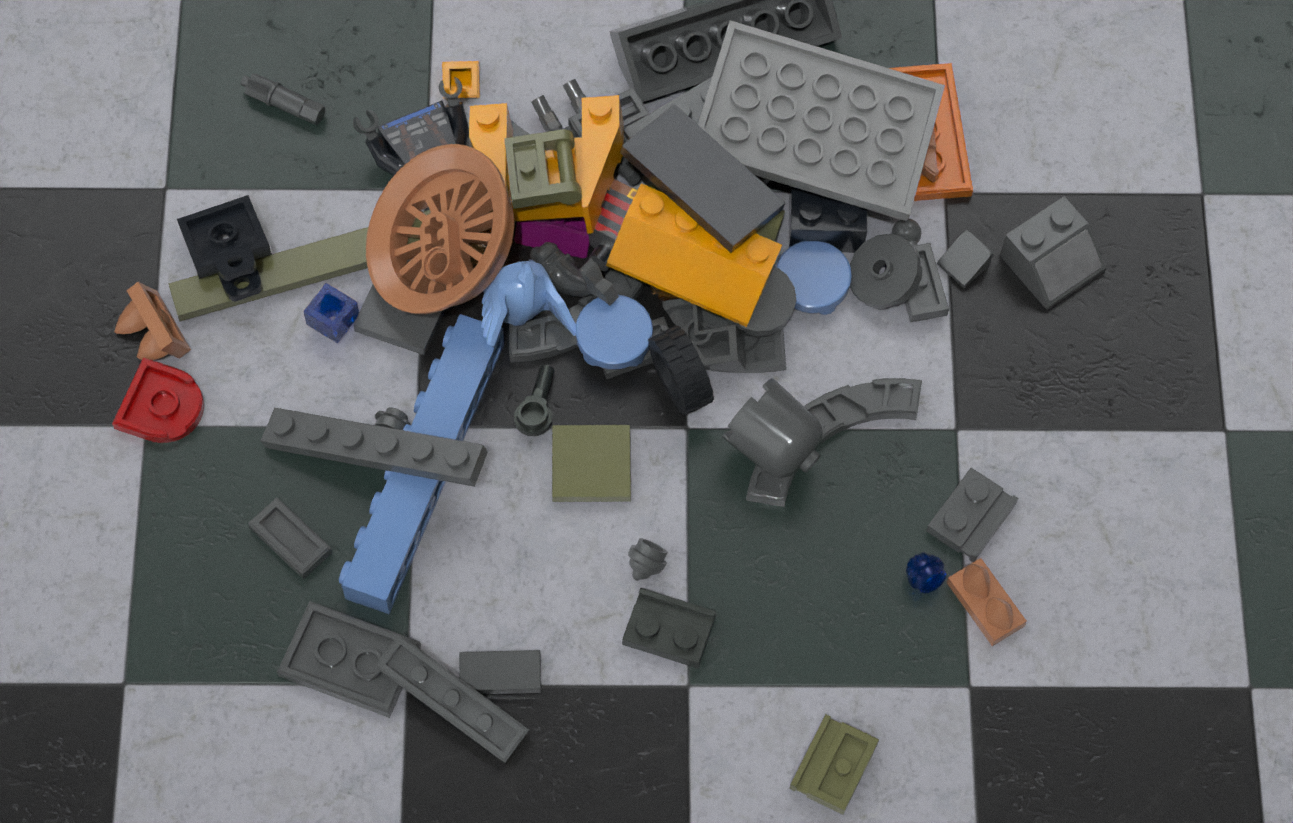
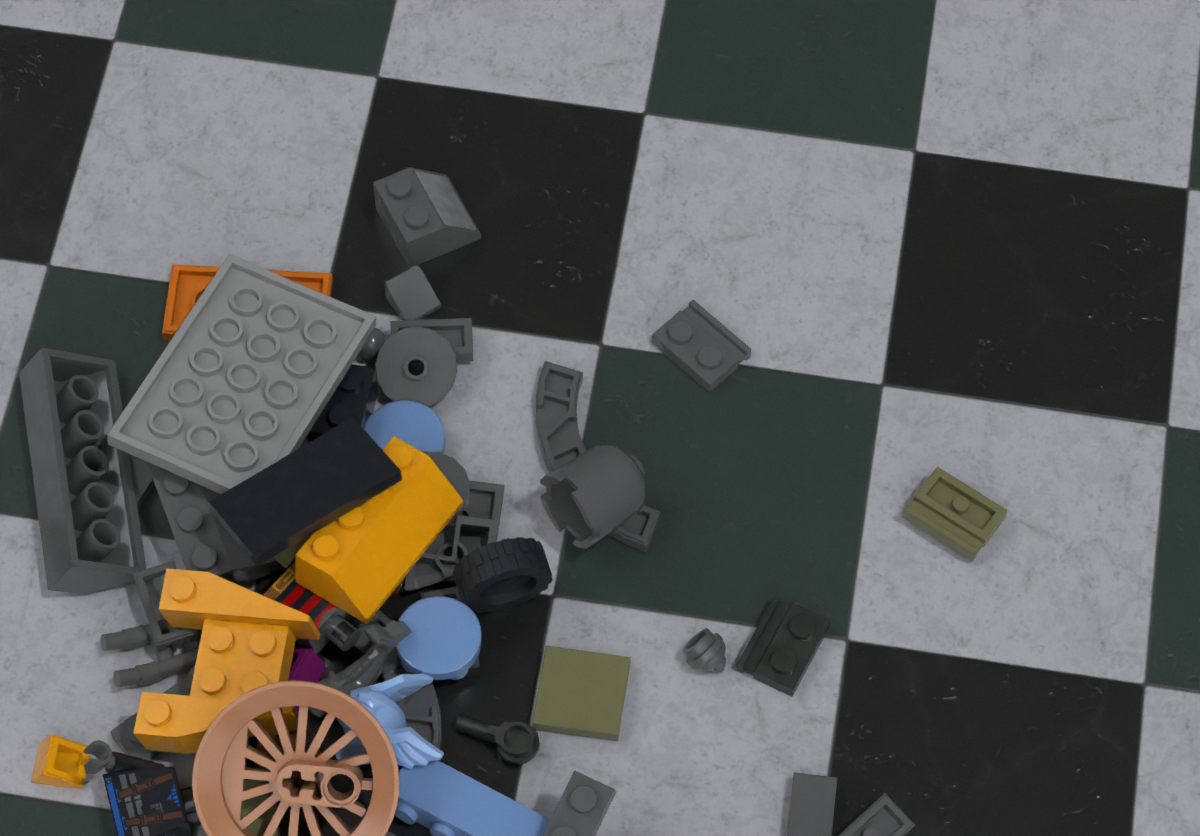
camera: 80 degrees left, 5 degrees down
olive plate [504,129,582,209] -> none
clear blue plate [906,552,947,594] -> none
nougat tile [947,558,1027,646] -> none

